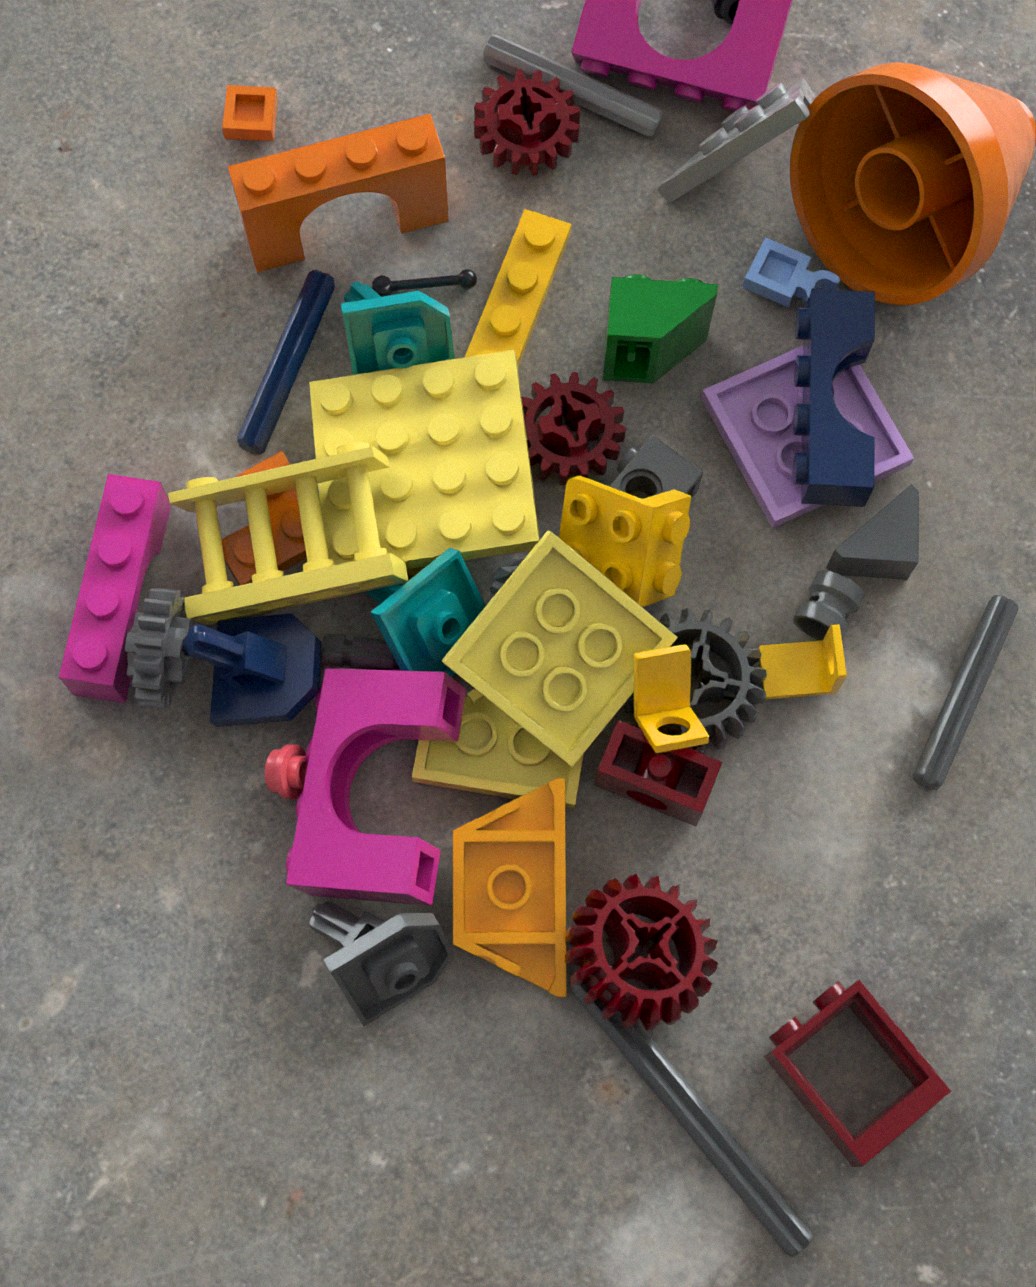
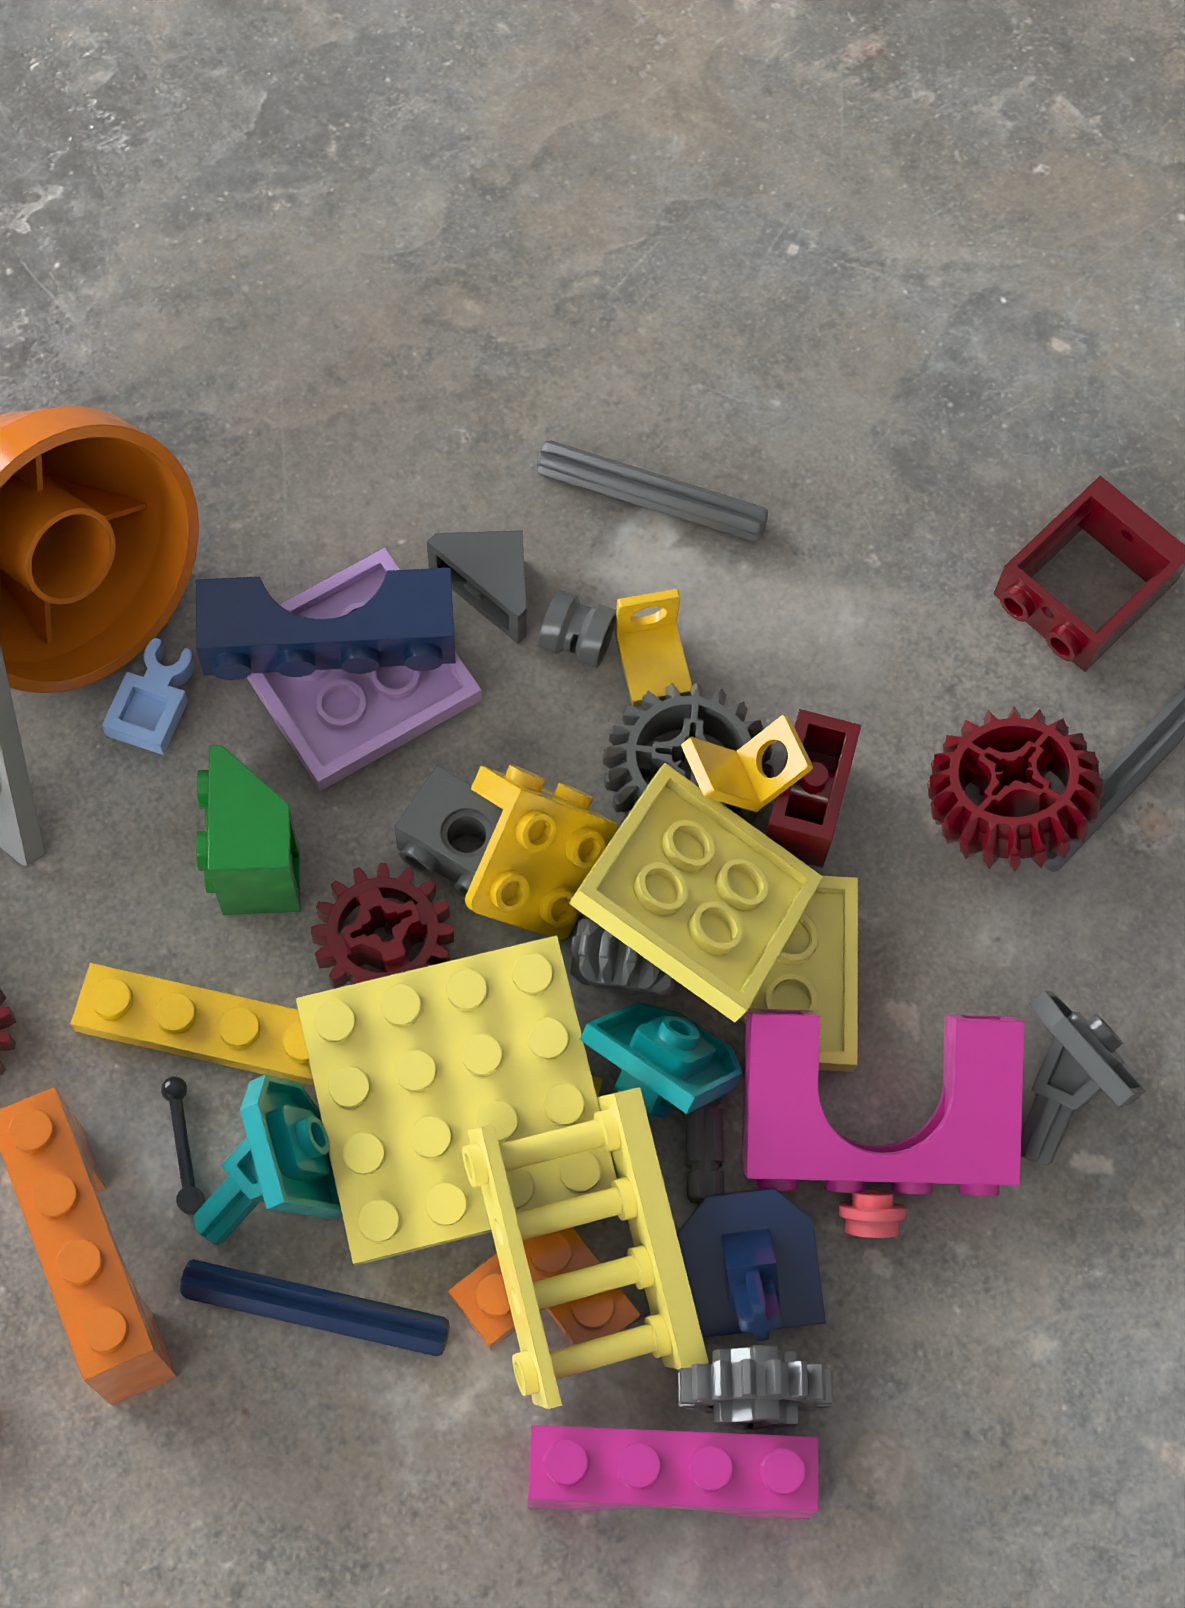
camera: 100 degrees left, 5 degrees down
light orange wing [453,778,566,997] -> none

